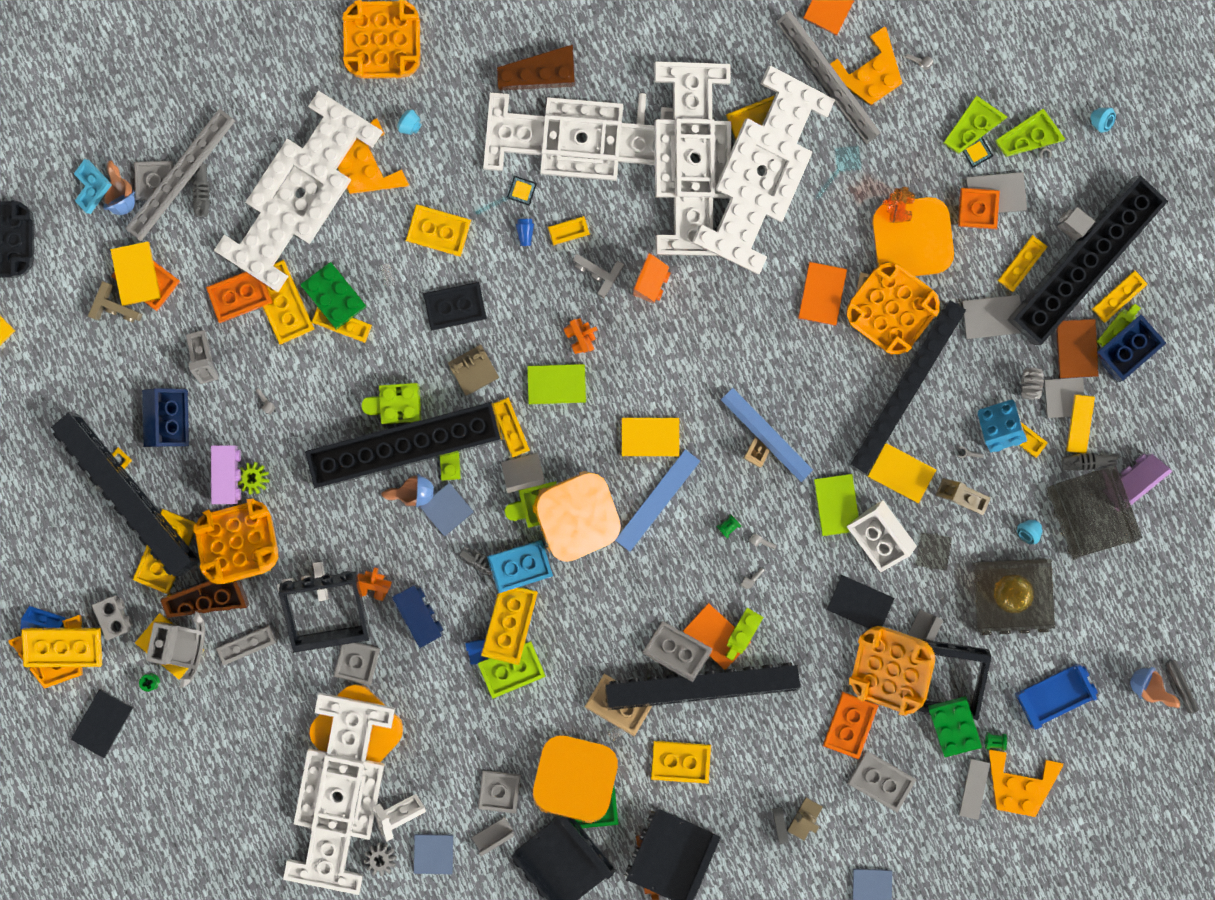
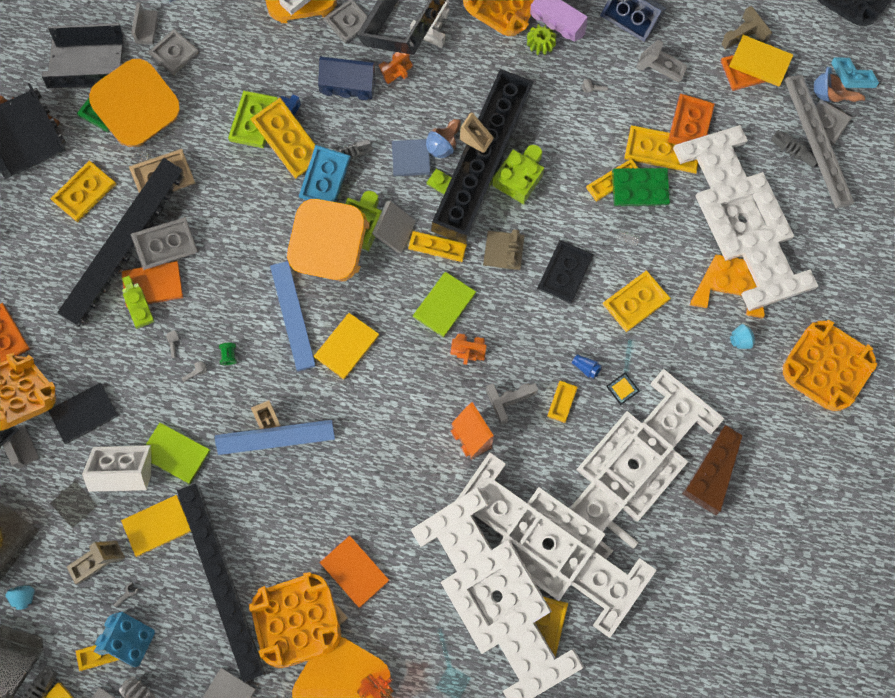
camera: 125 degrees right, 15 degrees down
none -> tan slope [460,113,494,152]

